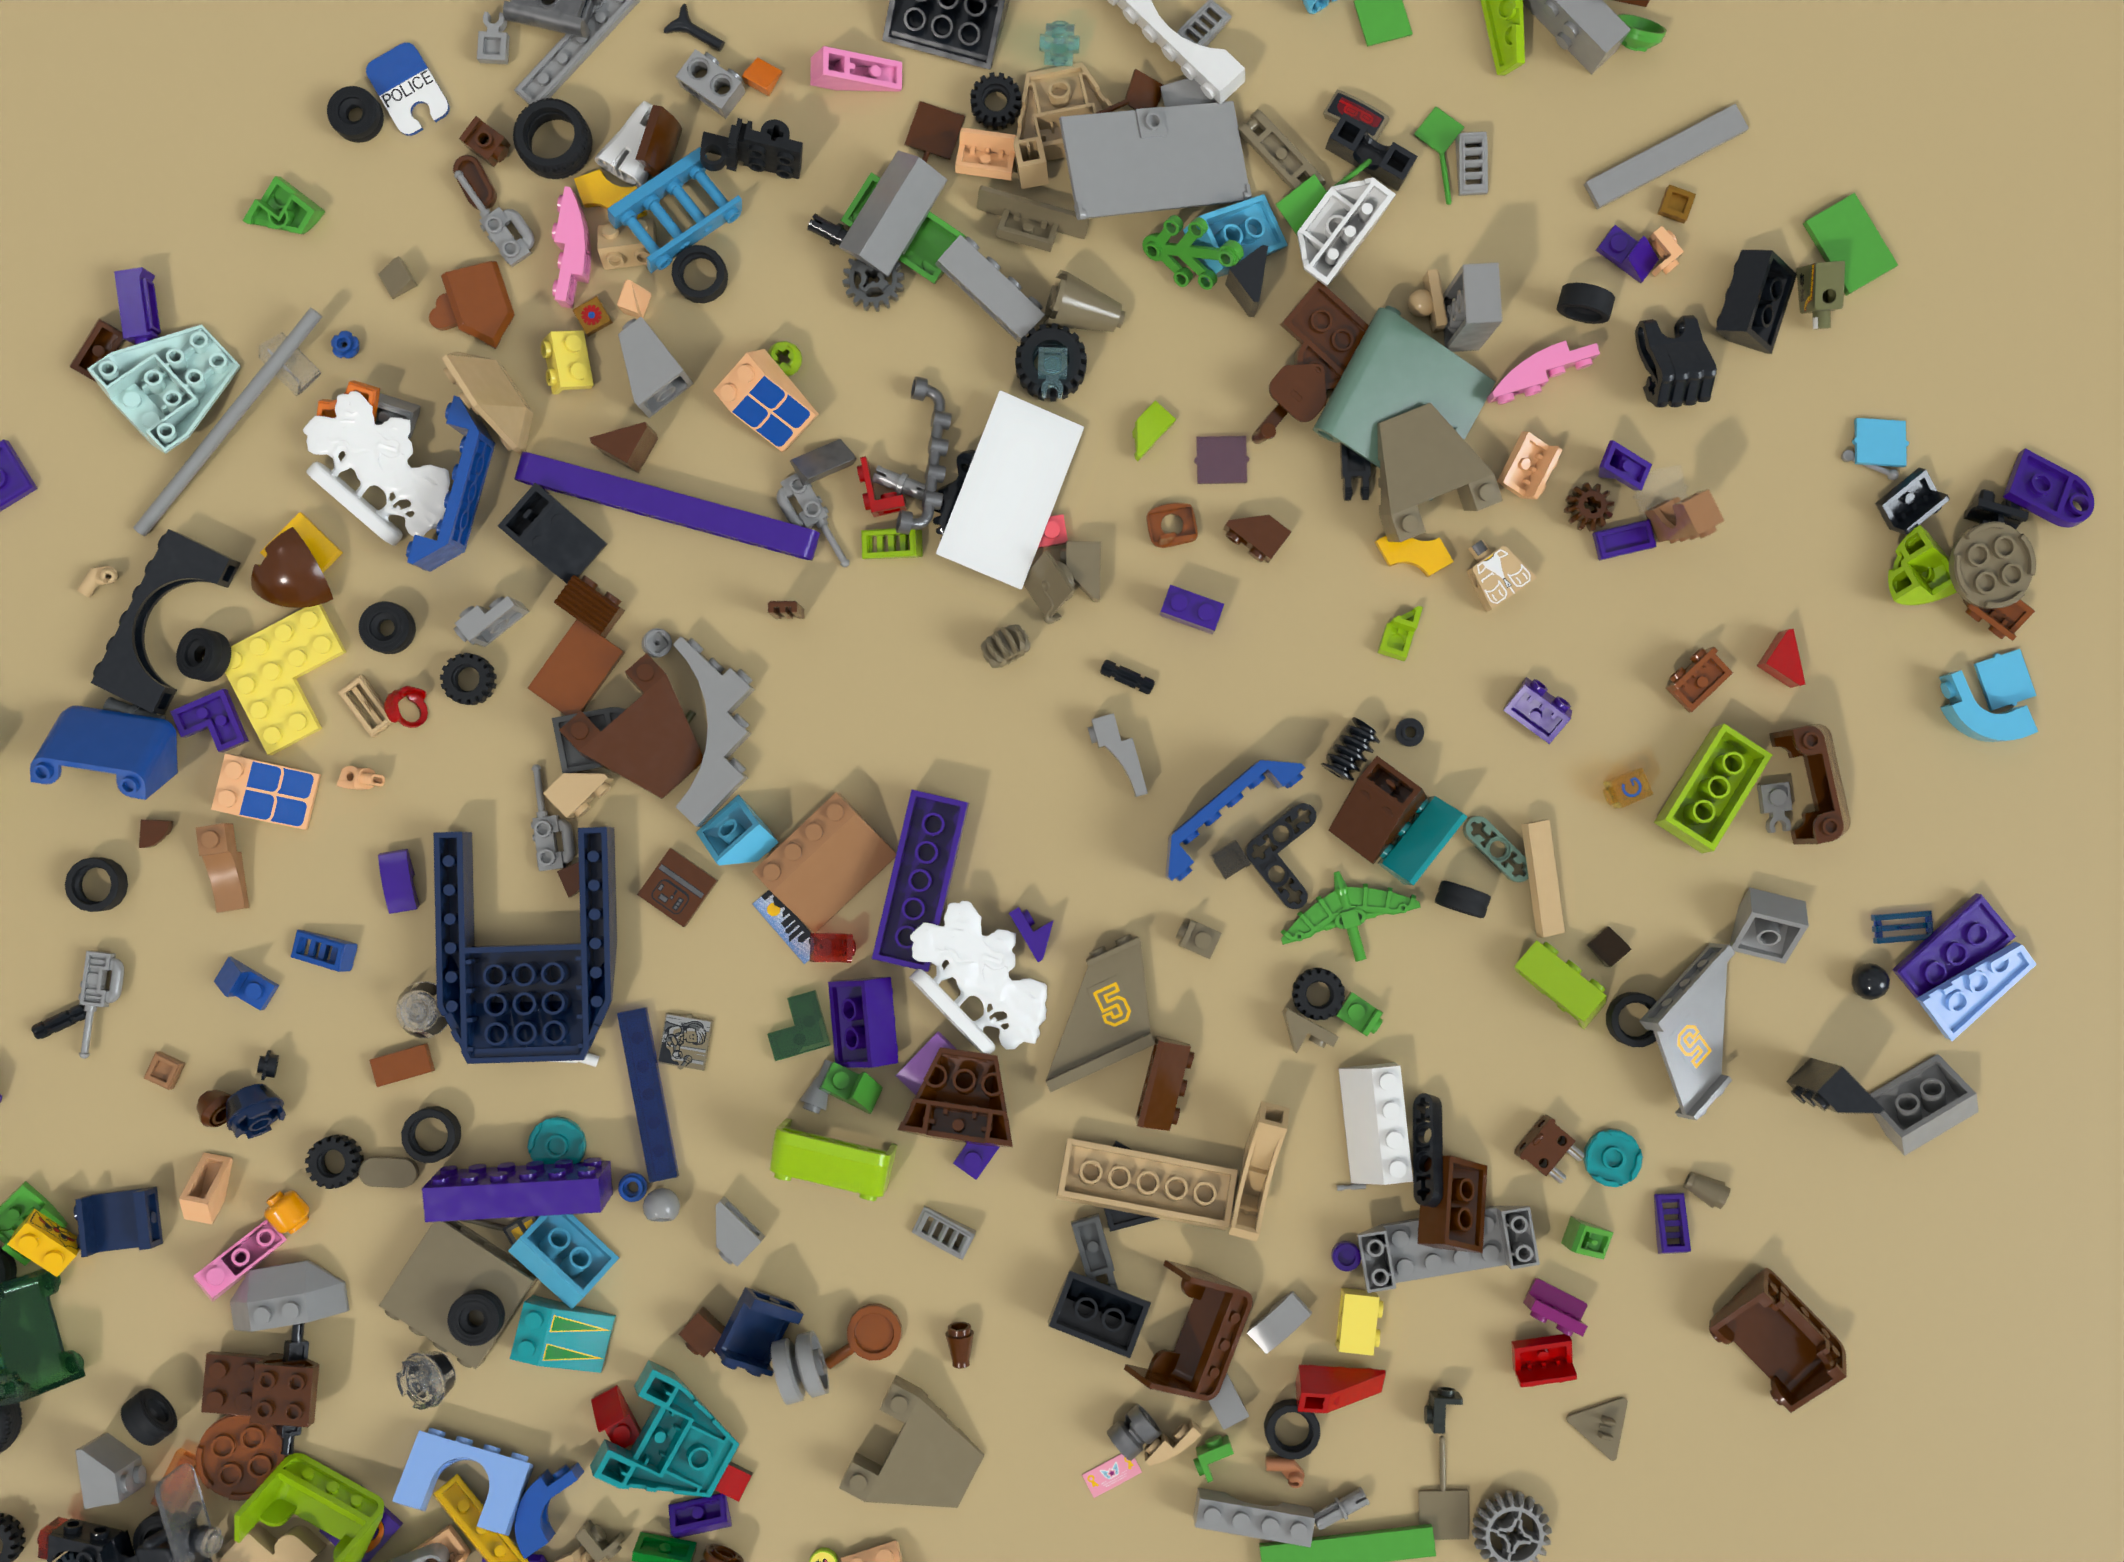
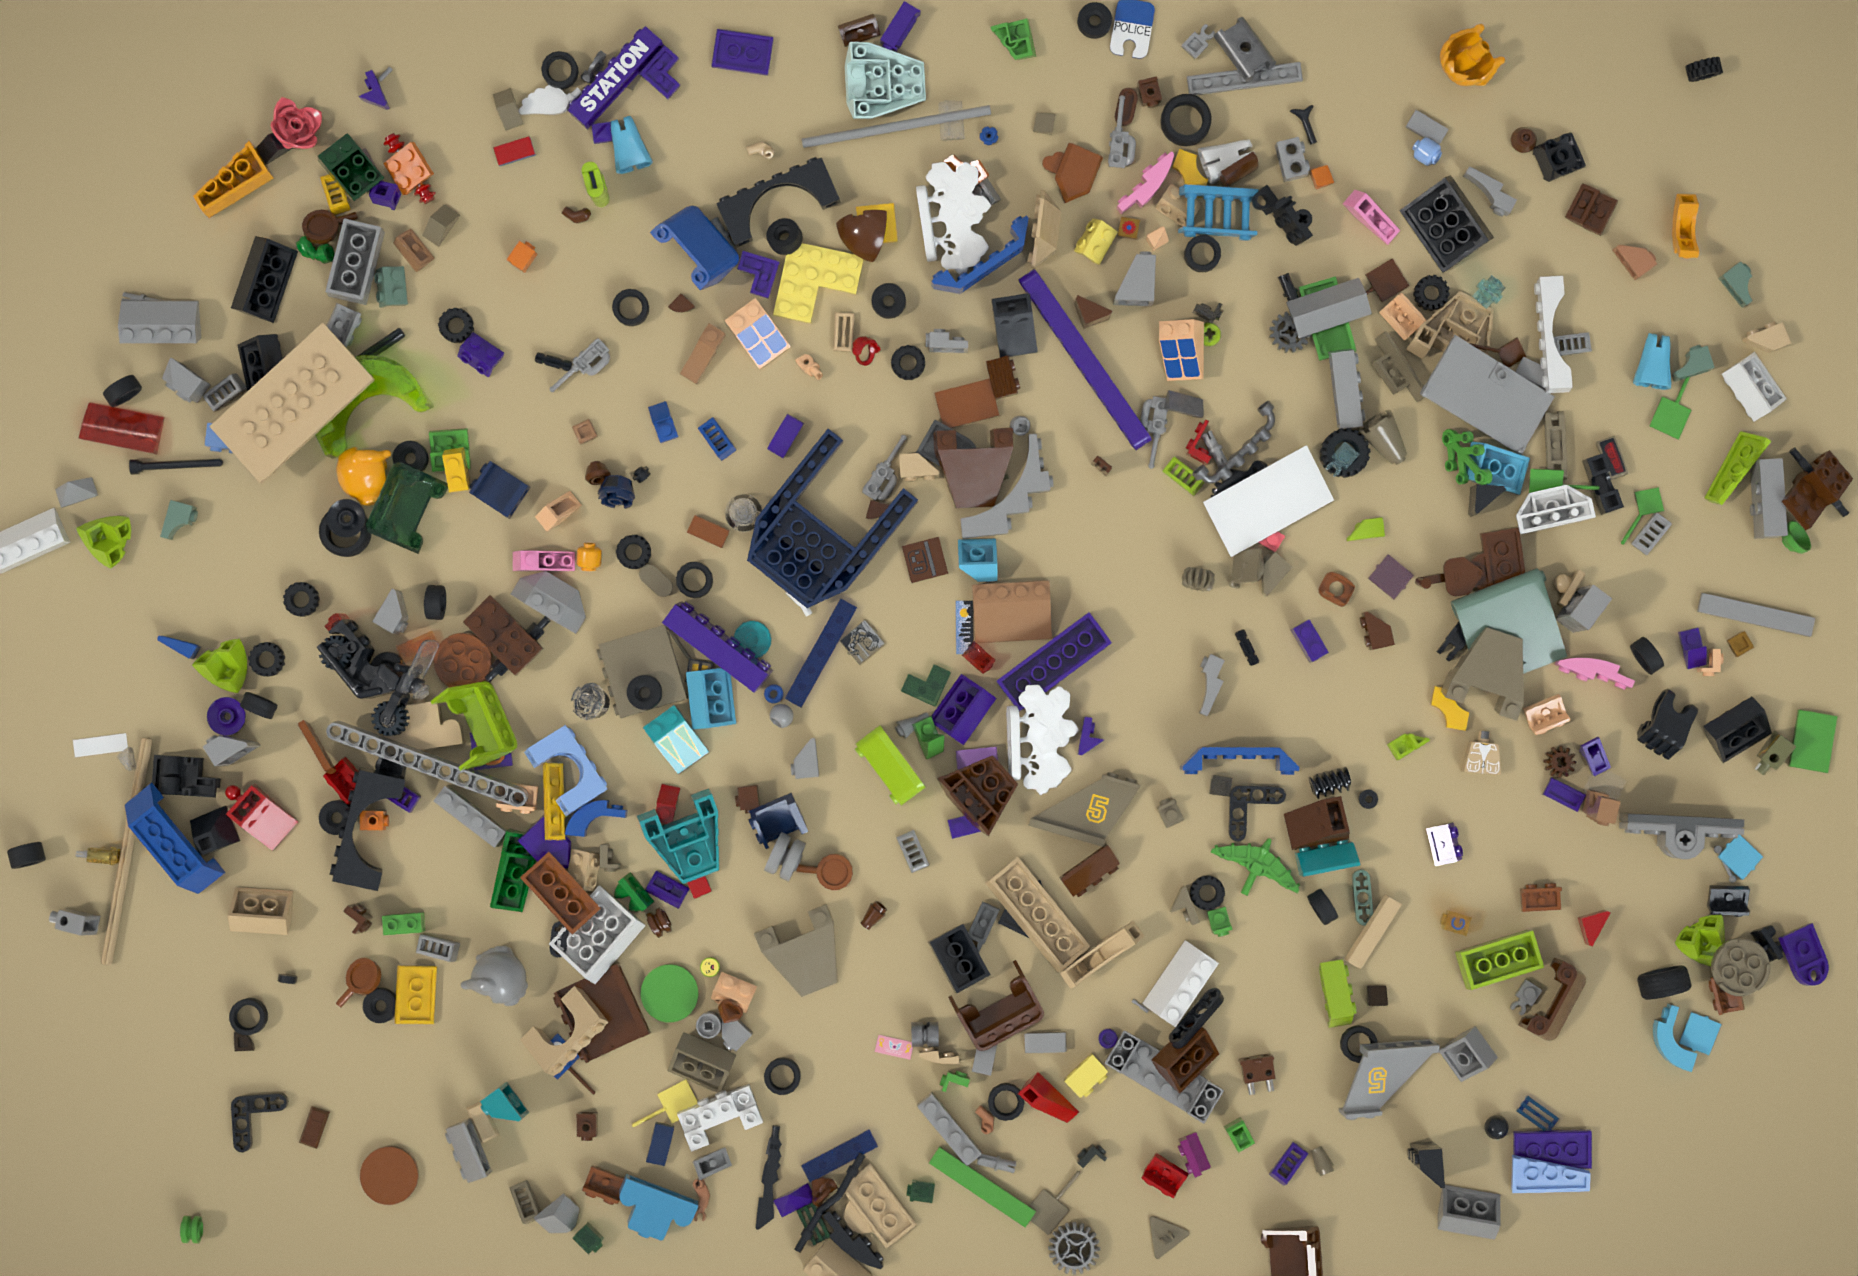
camera: 40 degrees right, 0 degrees up
teal tile [1583,1129,1643,1187] -> none
none -> clear smoke bracket [1192,303,1224,323]
none -> light grey piece [1619,813,1745,859]
none -> black tyre [1637,965,1692,1000]

